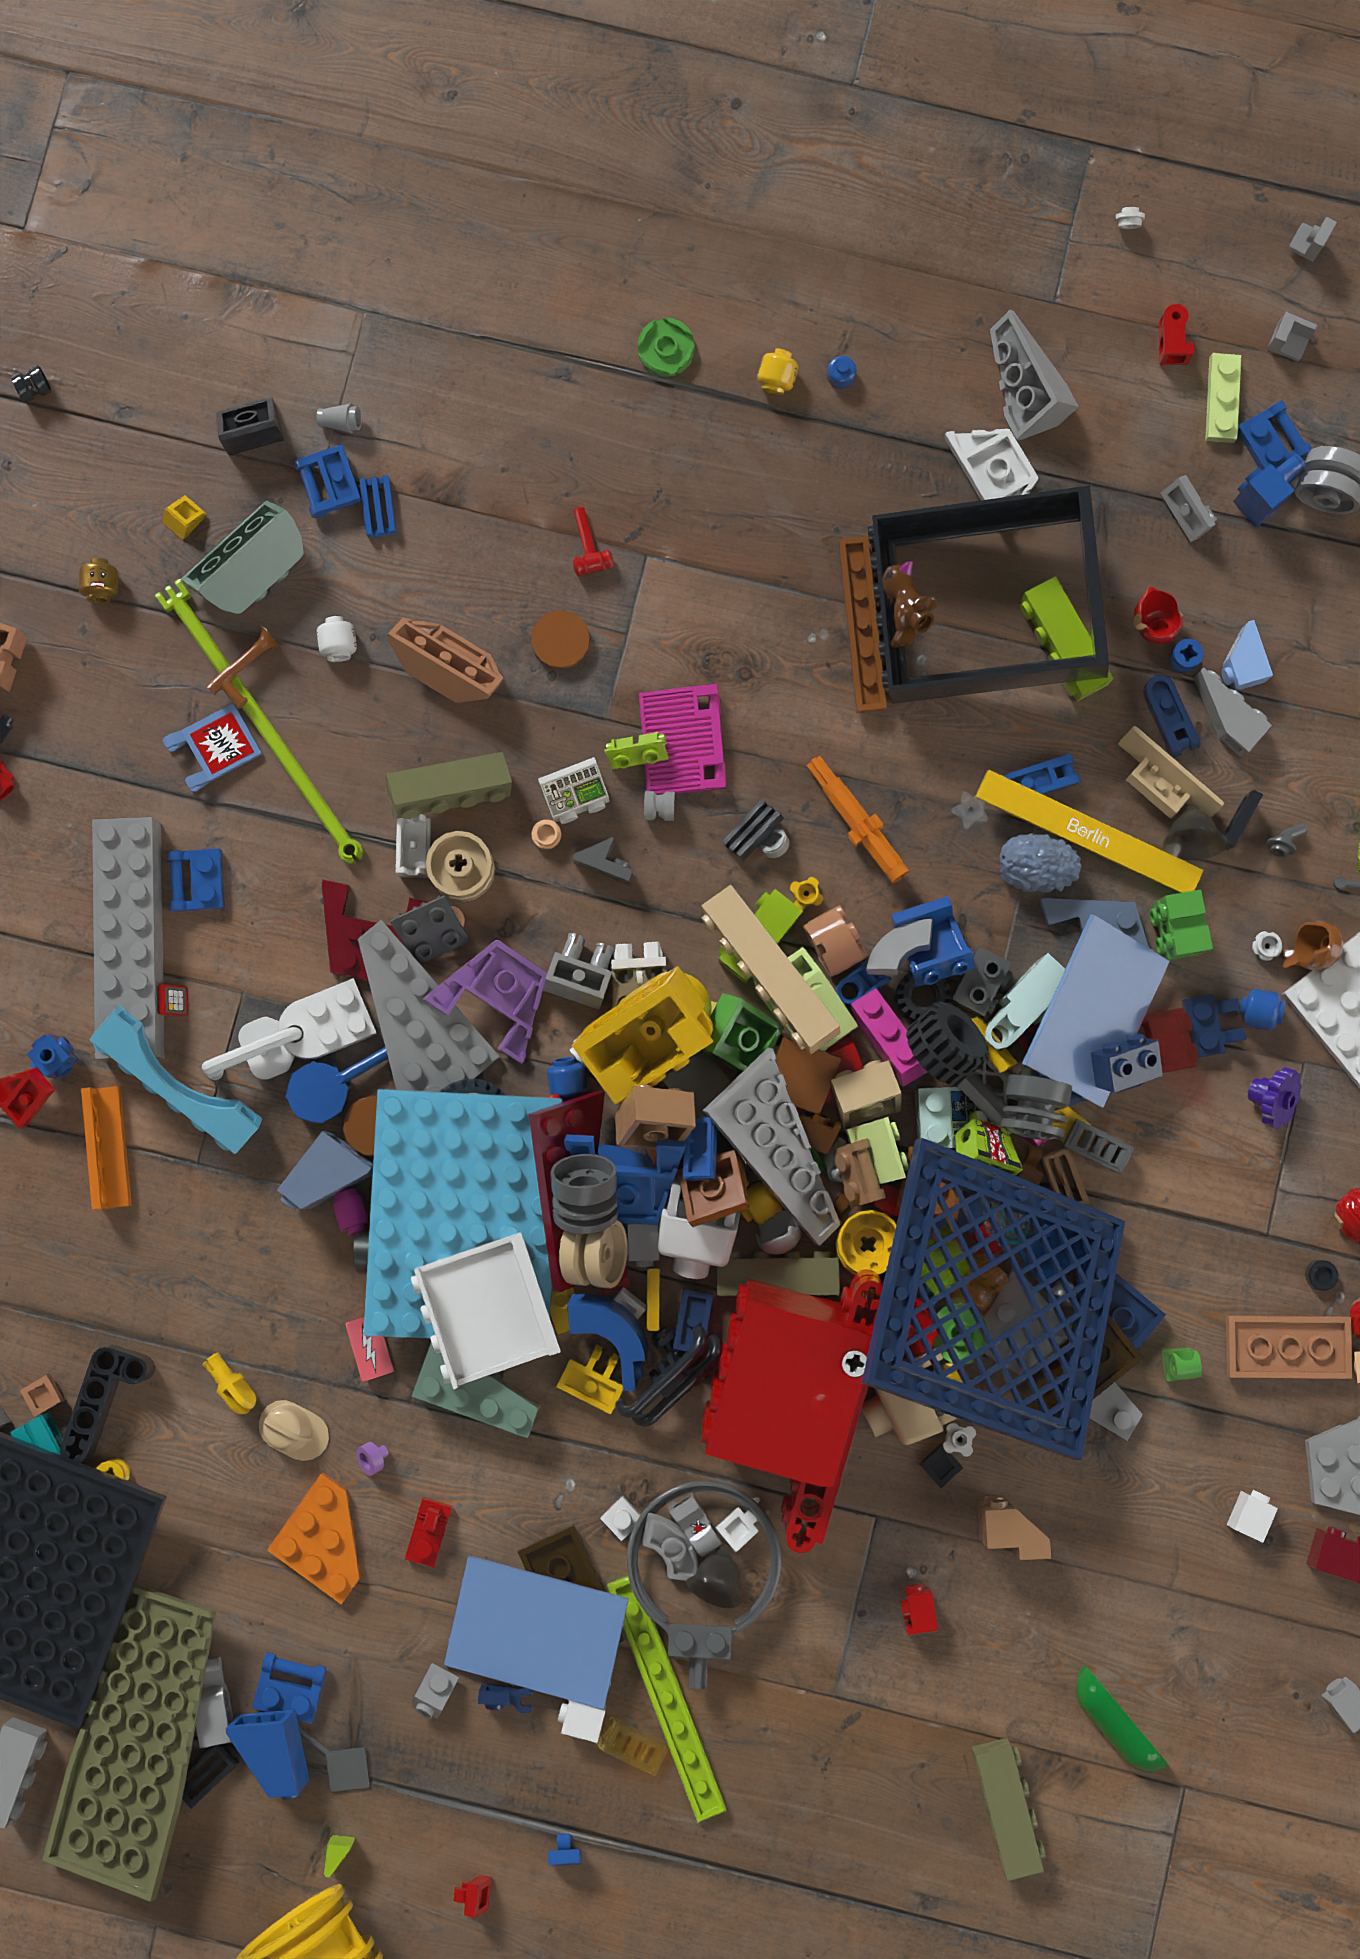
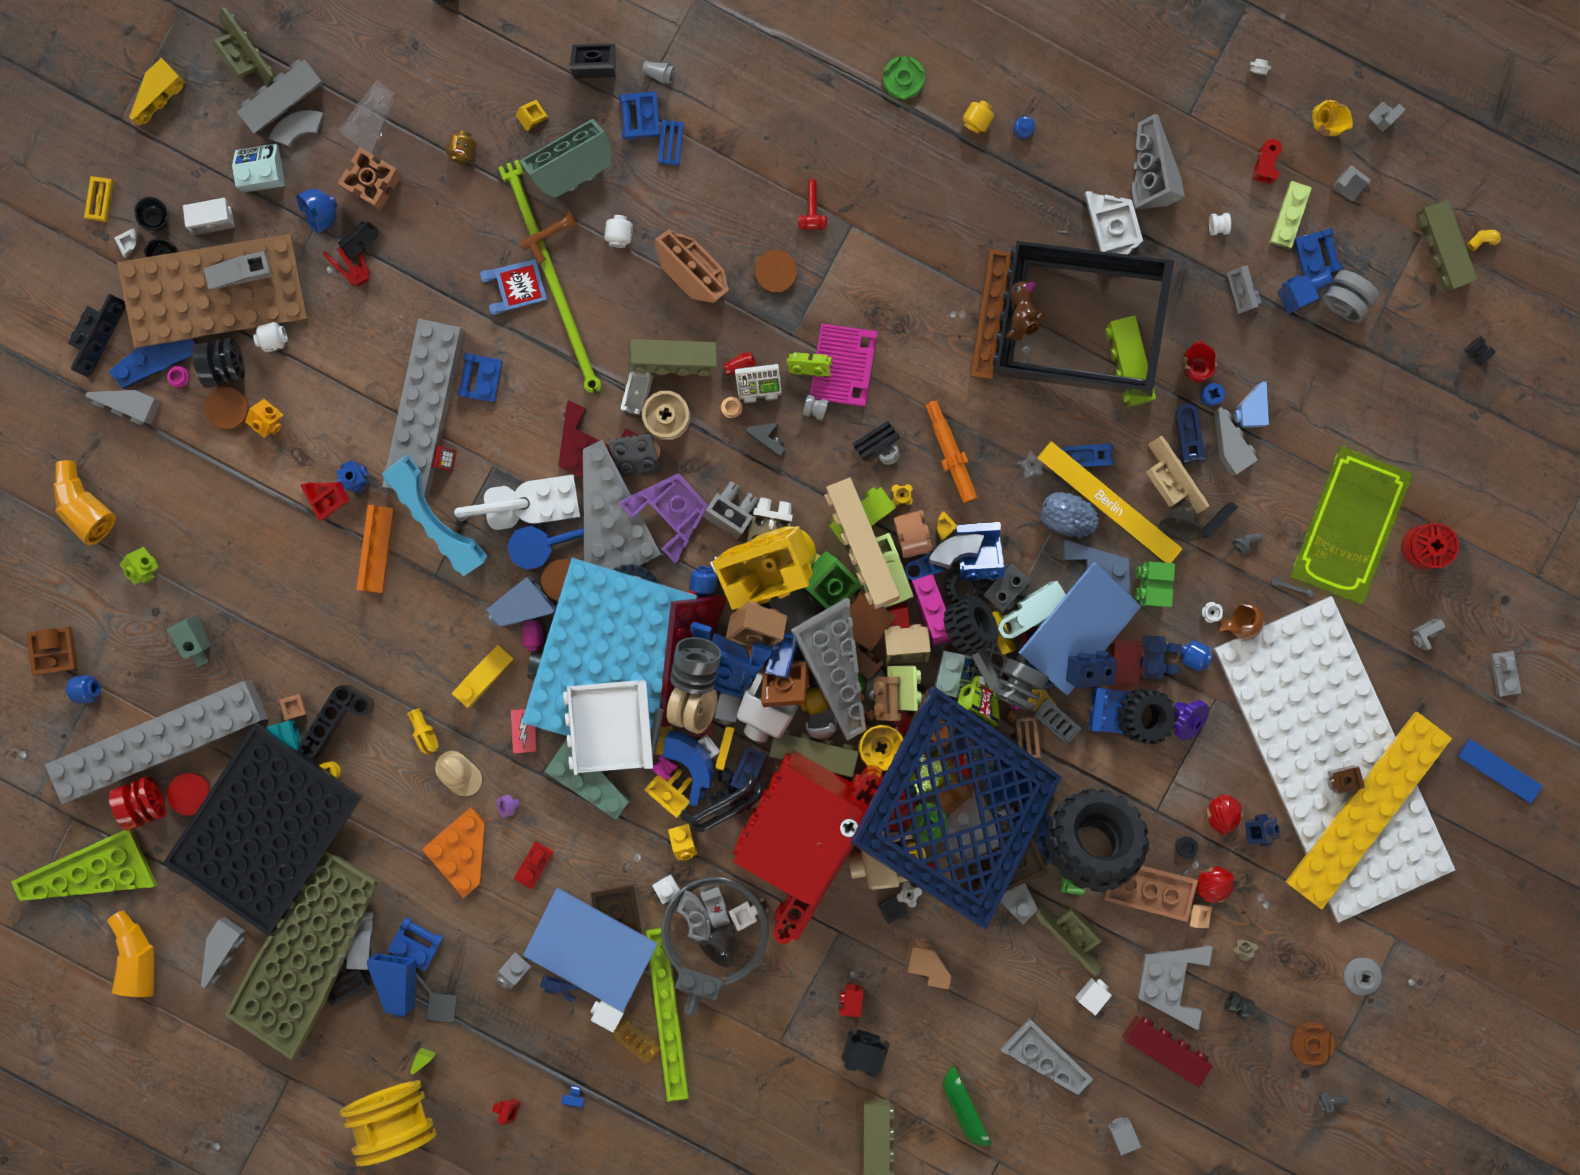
camera: 15 degrees right, 5 degrees up
none -> yellow slope [452,645,514,708]
none -> dark grey piece [650,708,664,761]
none -> dark pink wheel [651,754,678,780]
none -> yellow bracket [668,824,698,860]
none -> red cone [723,352,756,376]
none -> black brick [841,1030,890,1077]
none -> yellow tile [936,511,957,541]
none -> light grey wing [1000,1018,1093,1095]
none -> olive bracket [1036,904,1103,976]
none -> black tyre [1045,788,1150,892]
none -> blue bracket [1088,687,1132,734]
none -> black tyre [1116,689,1177,745]
none -> white wheel [1209,213,1231,236]
none -> yellow hair [1312,100,1353,136]

